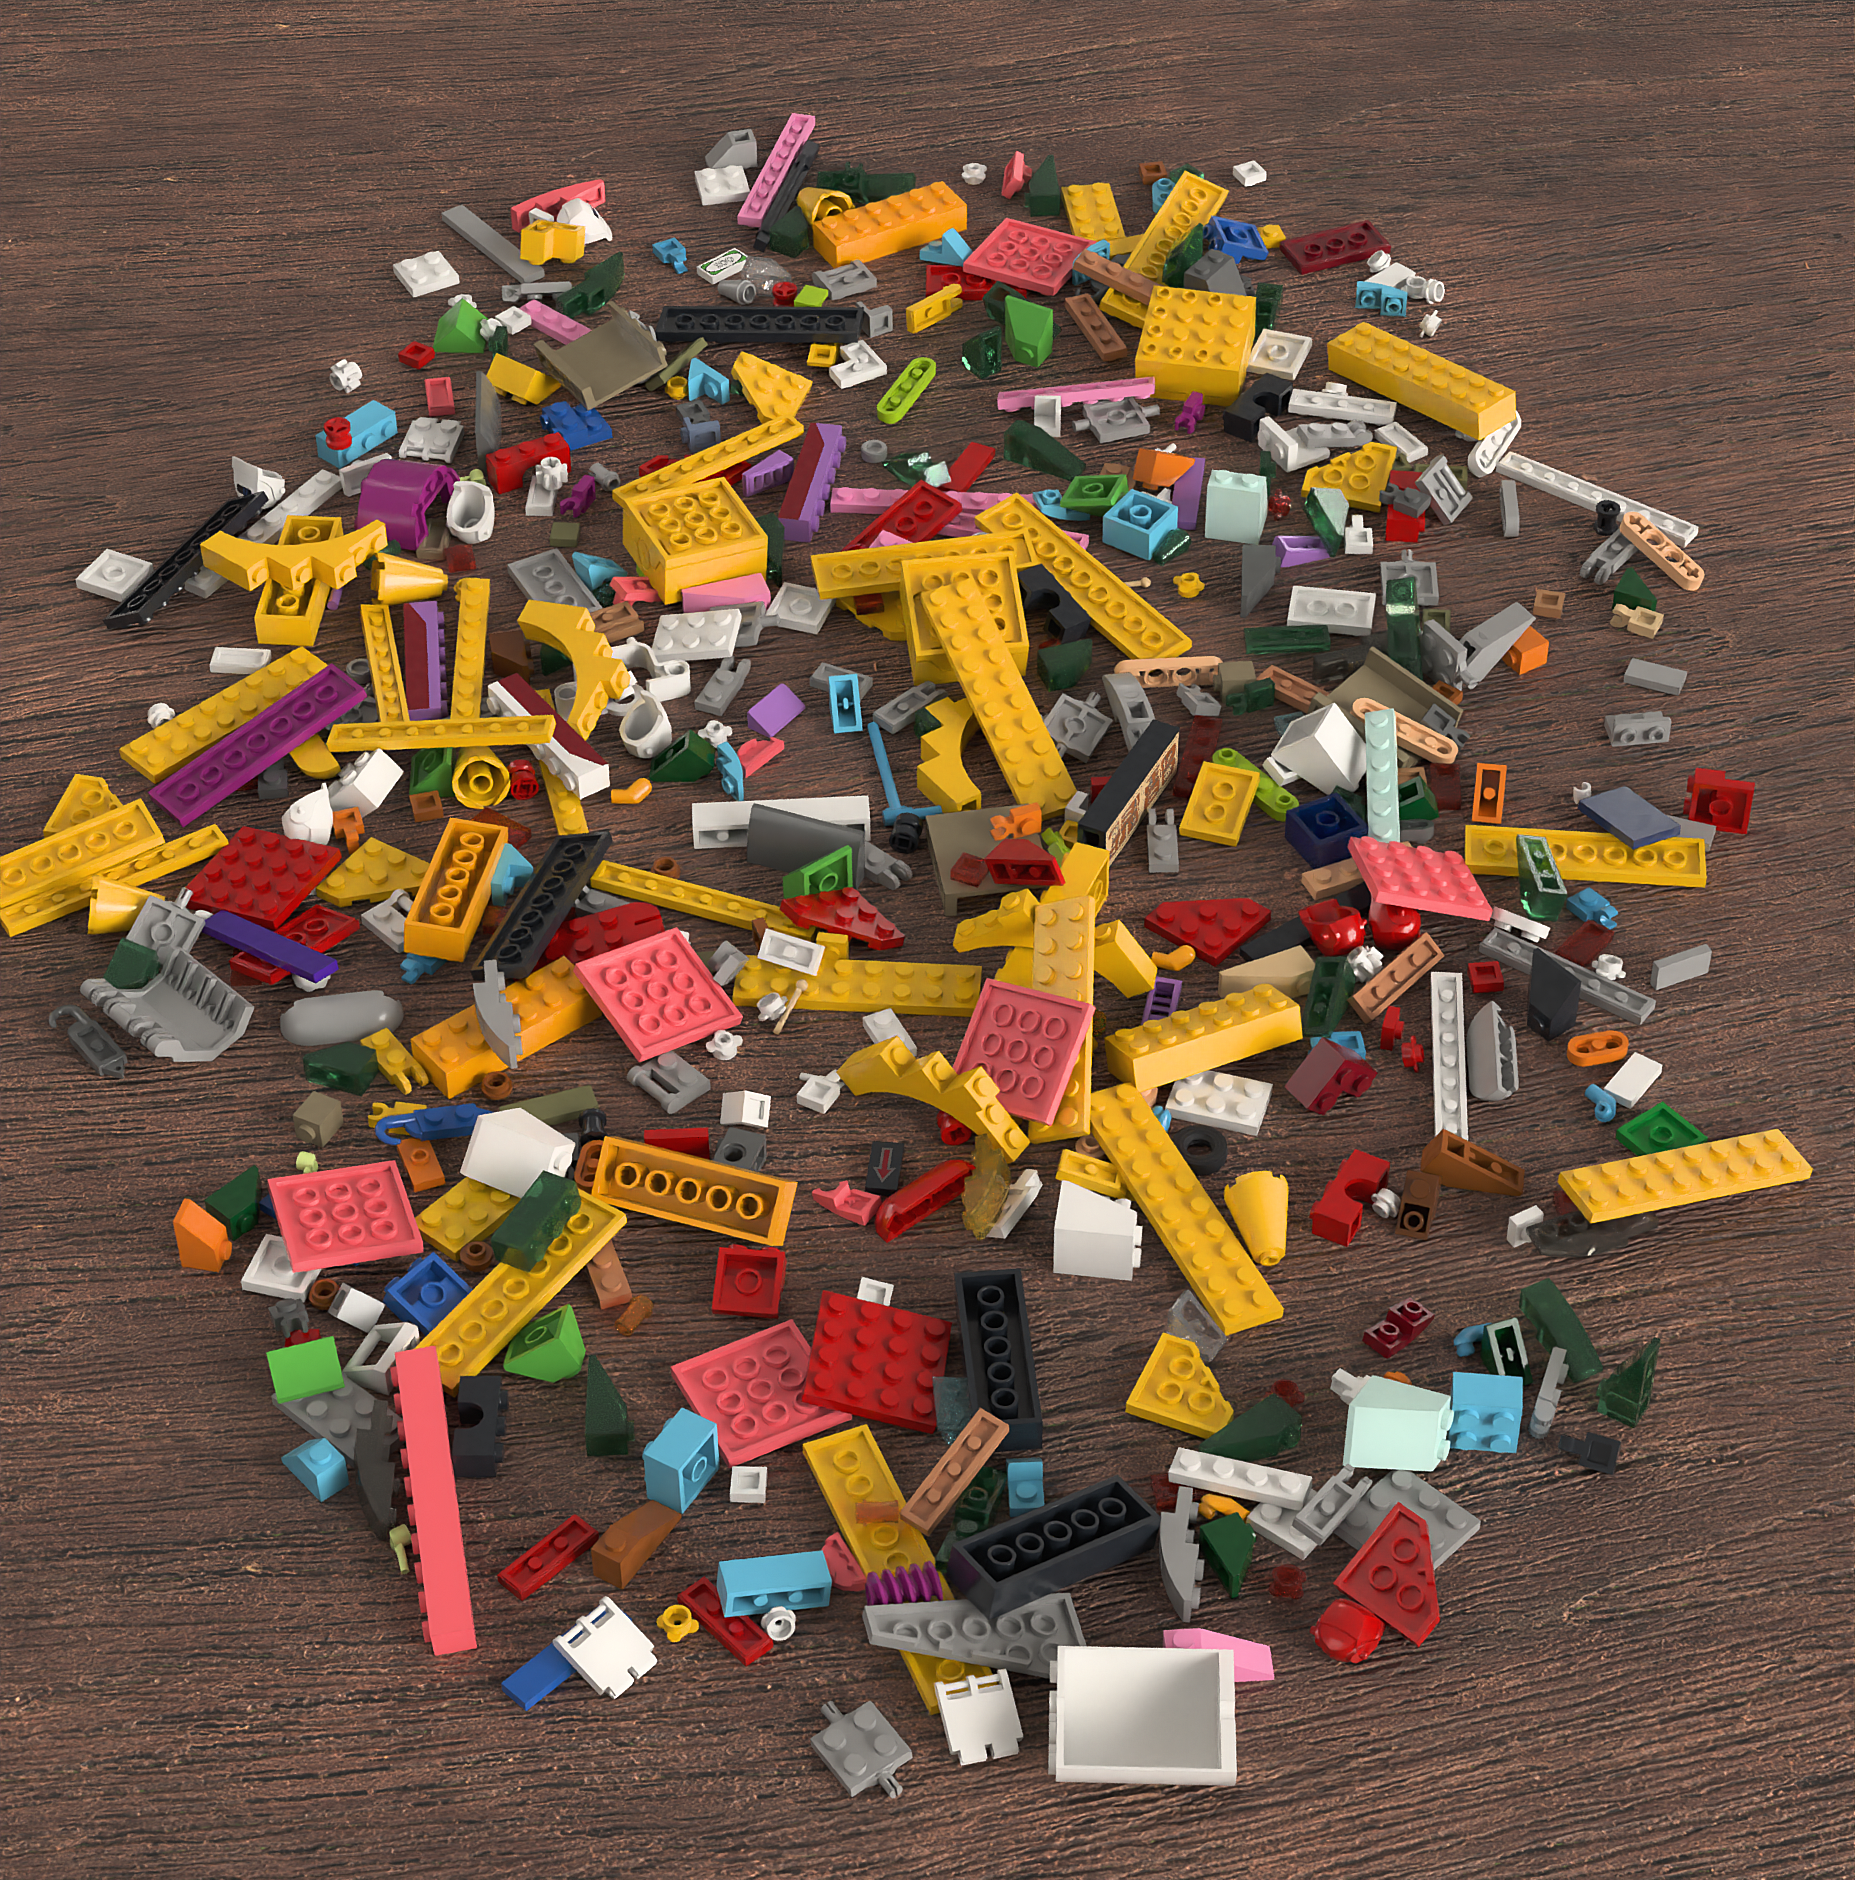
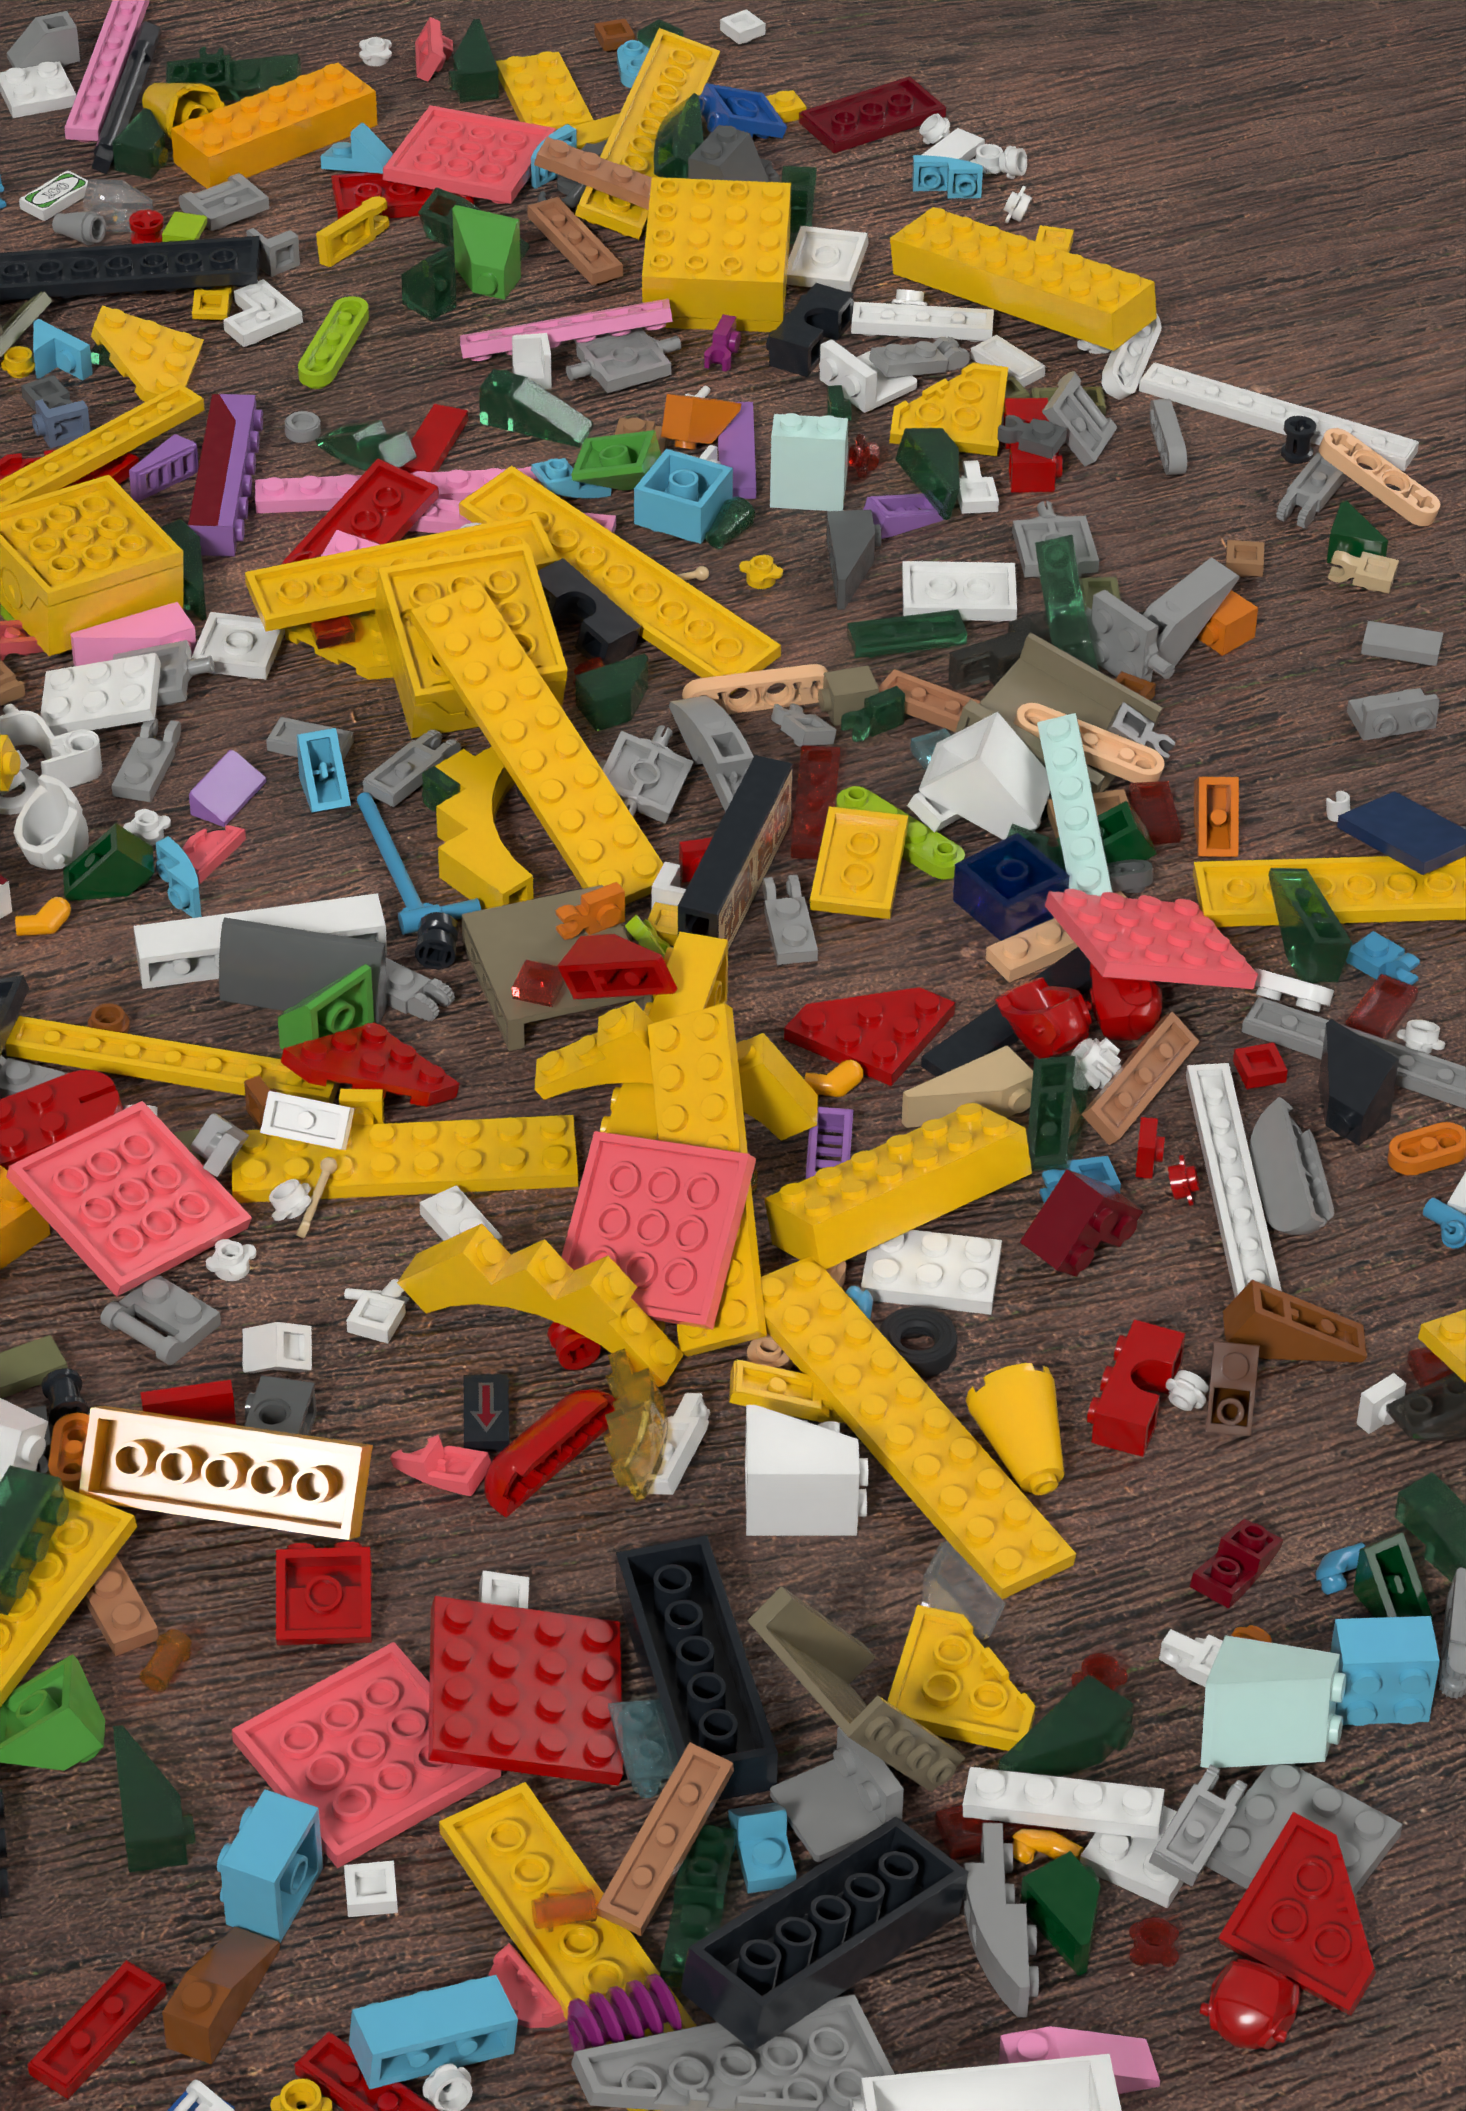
camera: 10 degrees left, 0 degrees up
none -> dark tan panel [747,1586,965,1793]
none -> light grey bracket [770,1727,904,1862]
none -> yellow plate [1035,225,1074,253]

